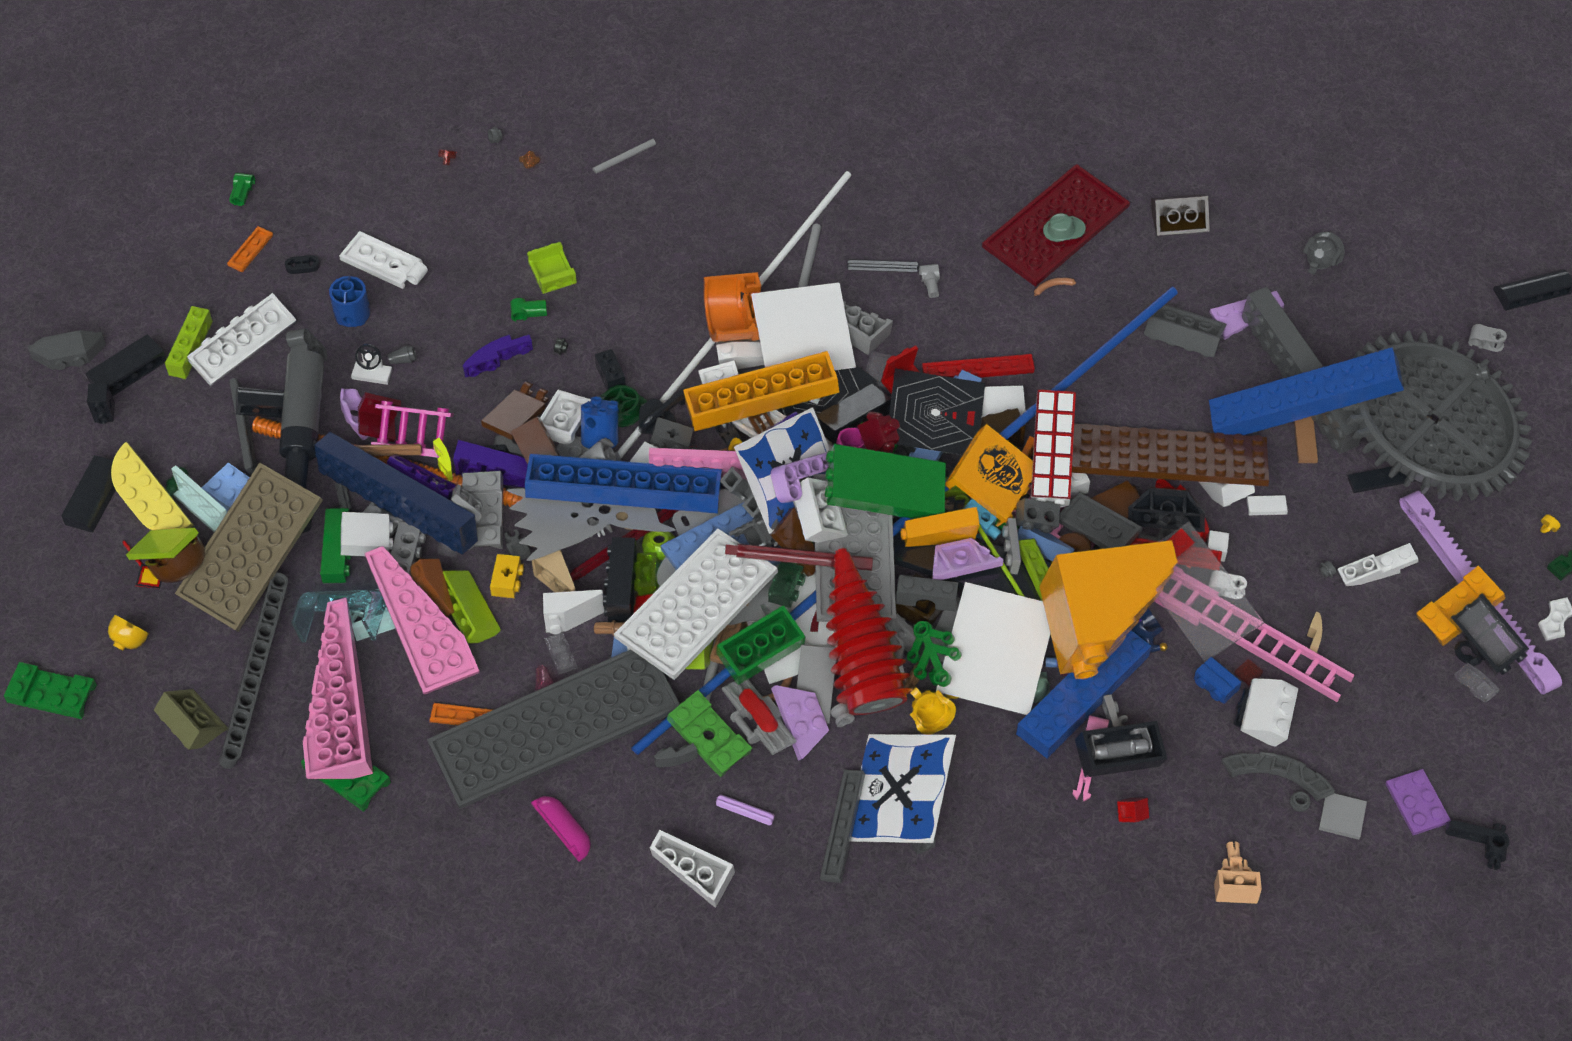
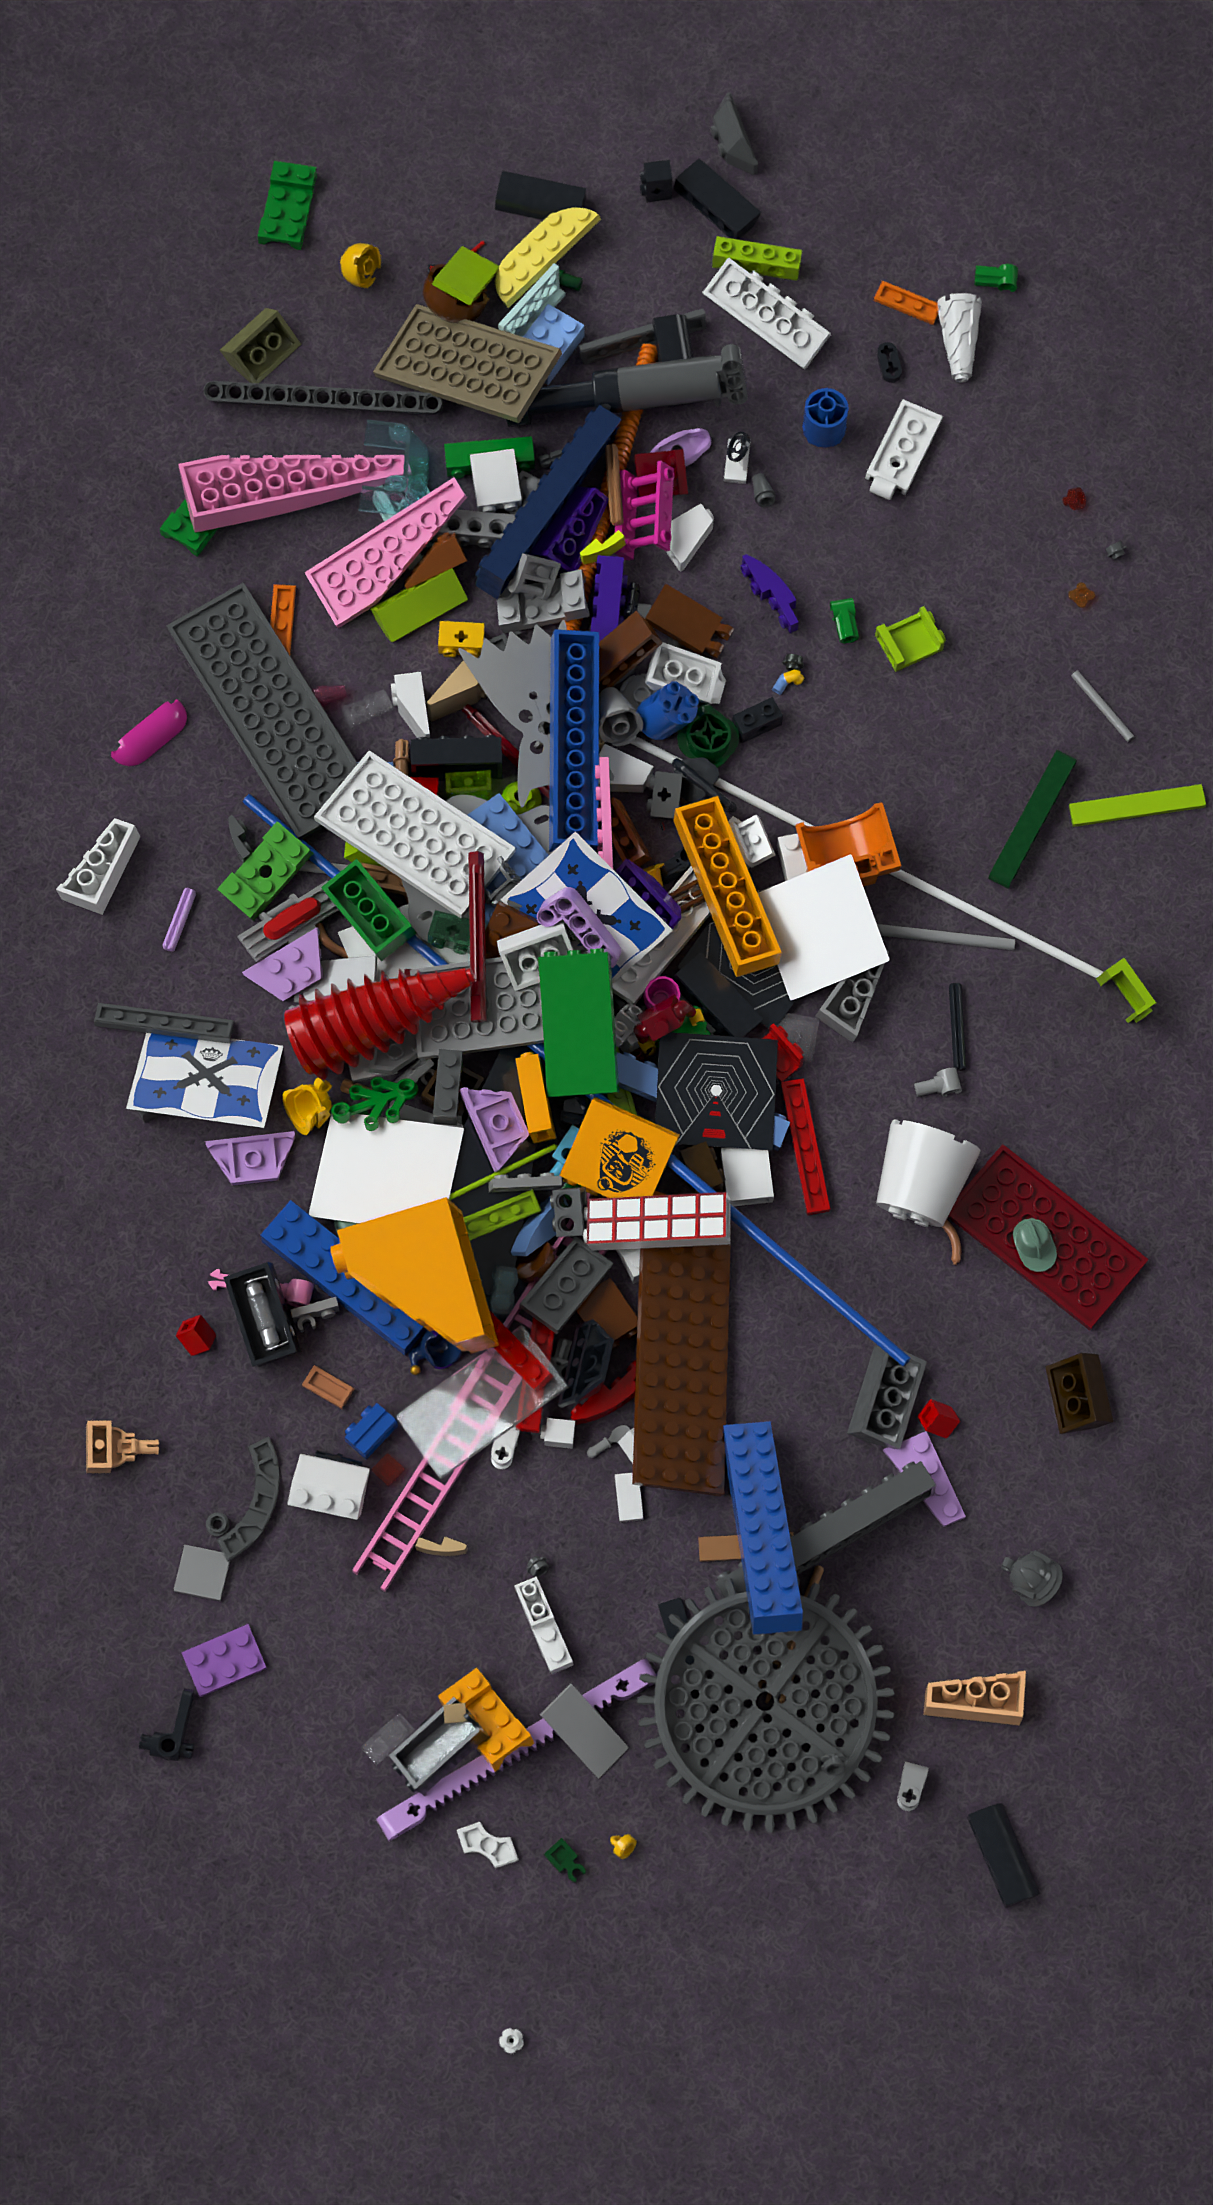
camera: 85 degrees right, 15 degrees up
none -> lavender wing [206,1131,295,1186]
none -> nougat tile [302,1365,354,1409]
none -> tan sticker [444,1703,466,1723]
none -> light grey piece [540,1684,629,1779]
none -> light grey piece [587,1425,630,1458]
none -> white slope [666,504,714,572]
none -> arm [772,669,804,695]
none -> white cone [876,1120,981,1227]
none -> red panel [917,1399,960,1438]
none -> light nougat wedge [924,1671,1026,1725]
none -> white cone [938,293,981,382]
none -> dark green beam [988,750,1077,889]
none -> lime tile [1069,784,1206,827]
none -> lime panel [1096,958,1156,1023]

